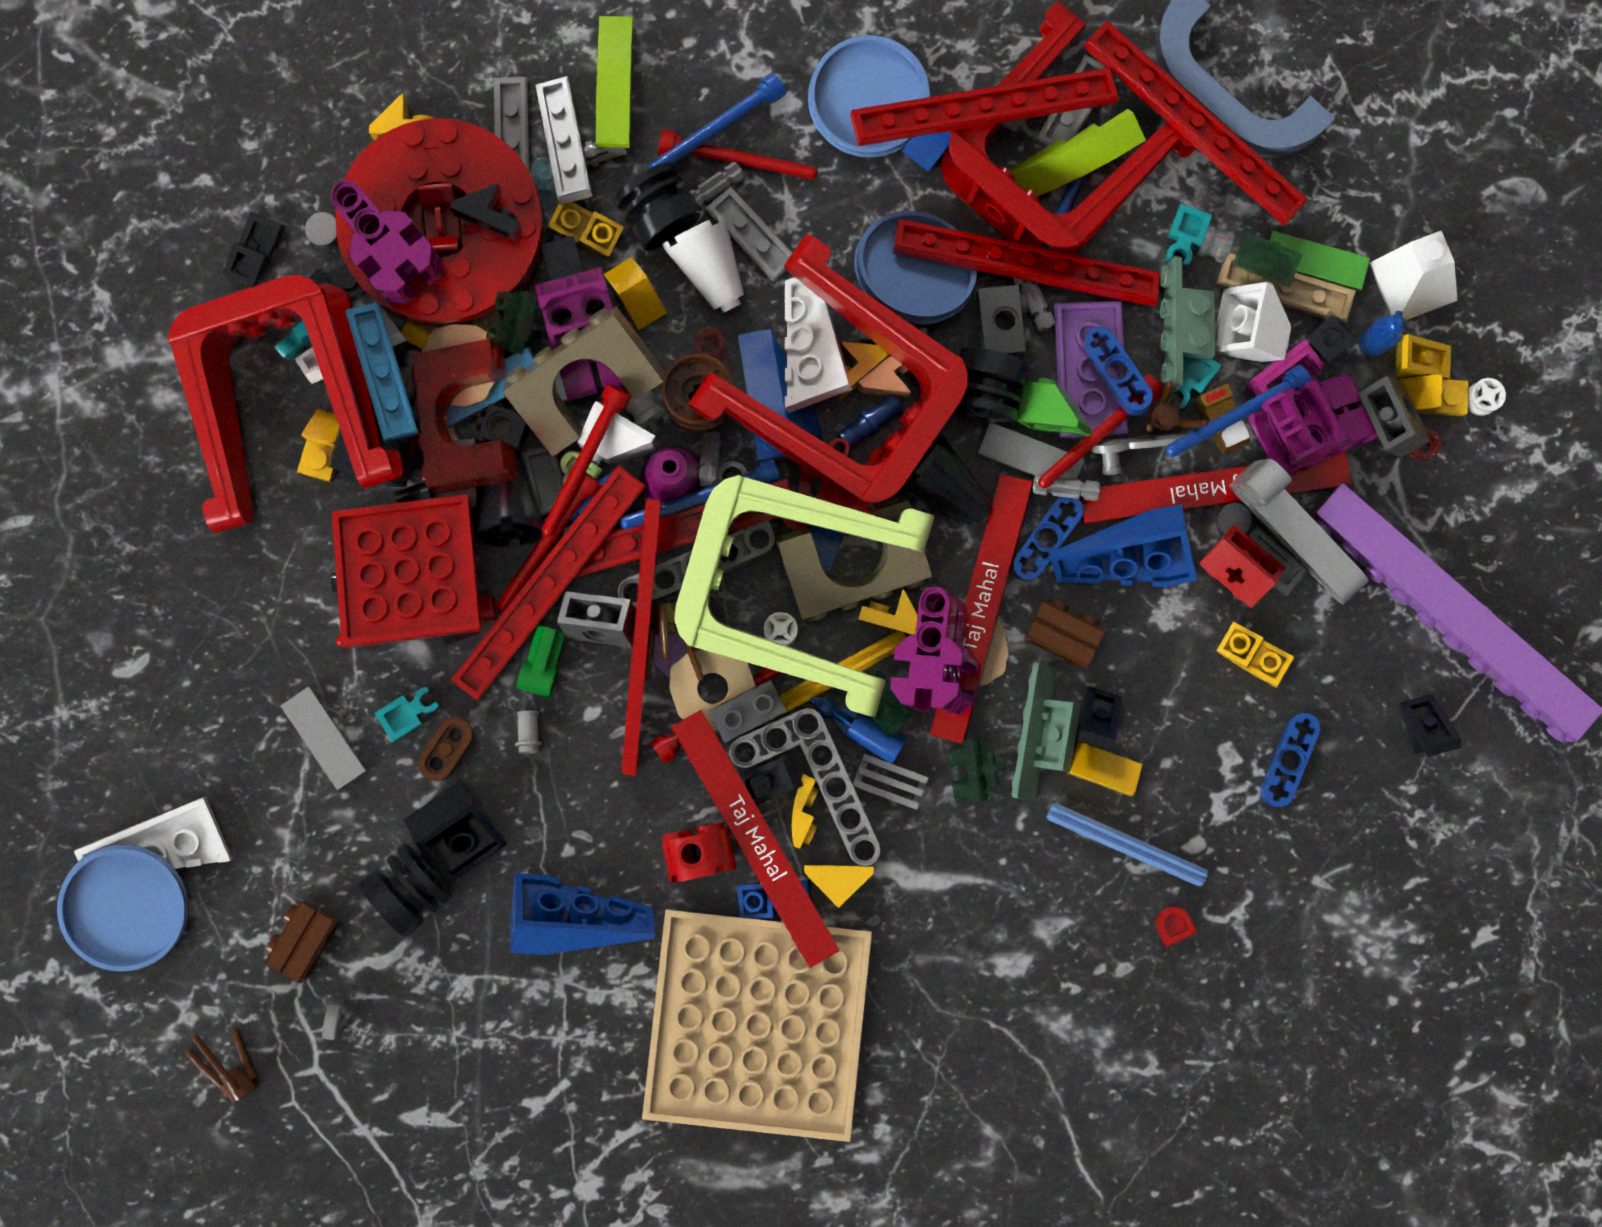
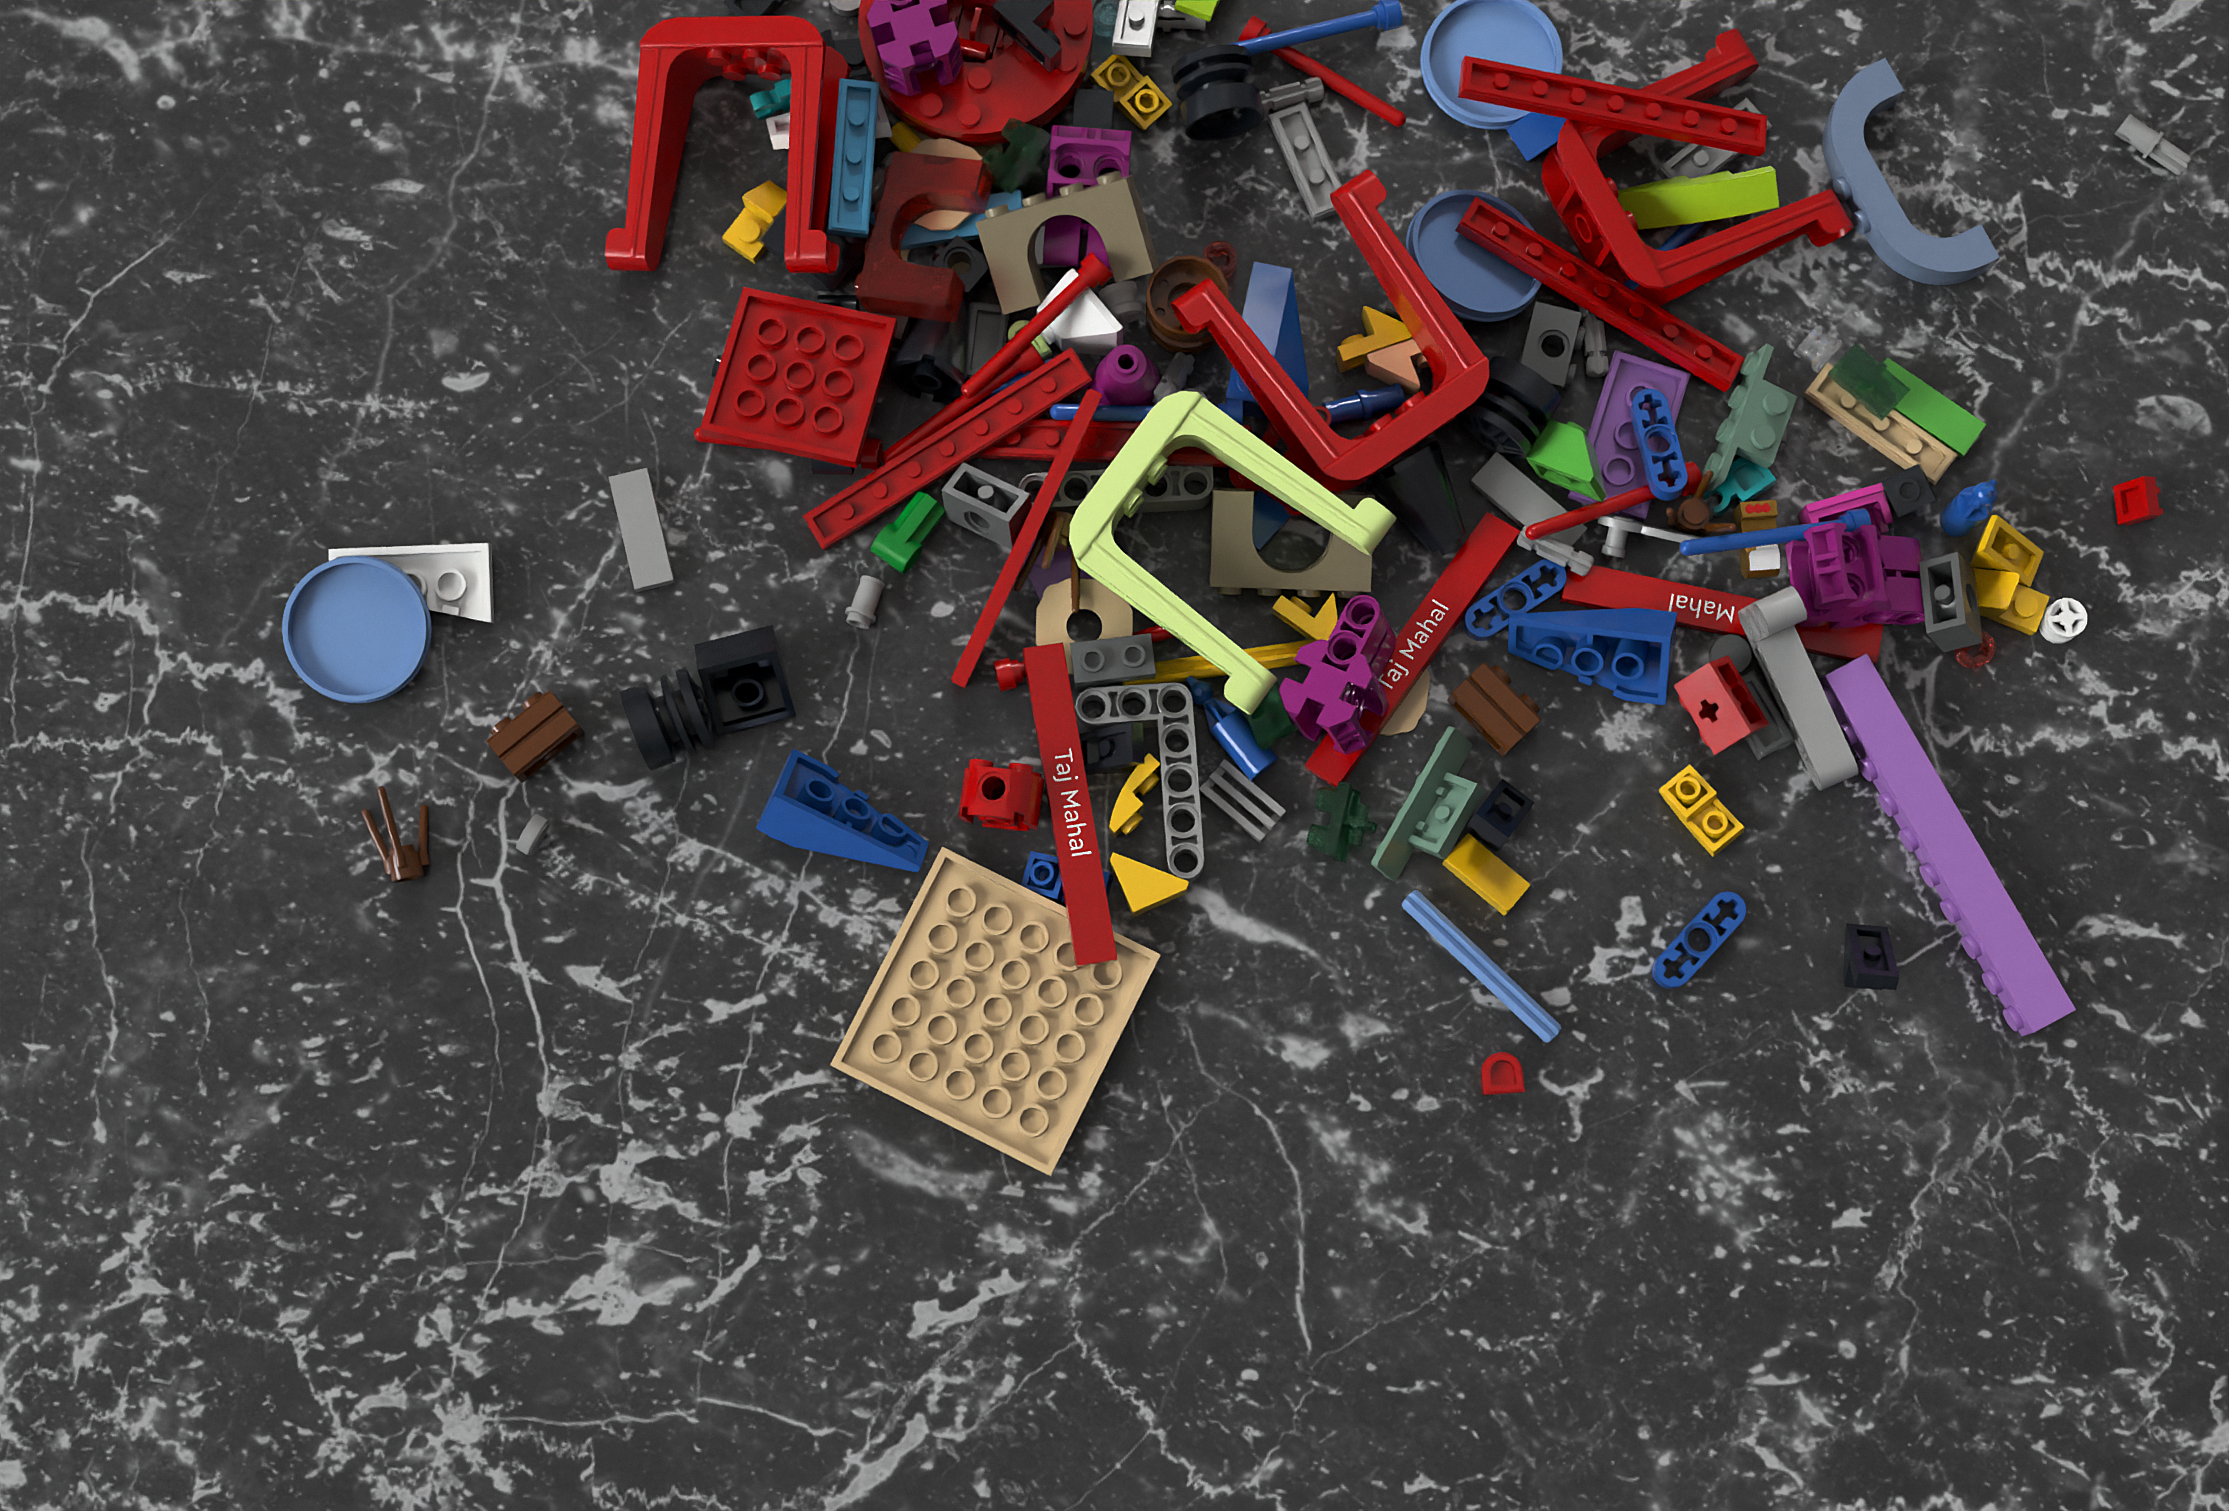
camera: 25 degrees right, 5 degrees down
teal plate [374,687,440,743] -> none
reddish brown plate [418,718,474,781] -> none
yellow slope [604,257,667,331] -> none
white cone [662,214,744,313] -> none
white wheel [764,612,798,646] -> none
white wing [785,277,852,413] -> none
red tile [1083,20,1308,226] -> none
teal plate [1165,204,1212,268] -> none
white slope [1215,282,1291,362] -> none
white slope [1369,231,1457,321] -> none
none -> red tile [2113,476,2163,526]

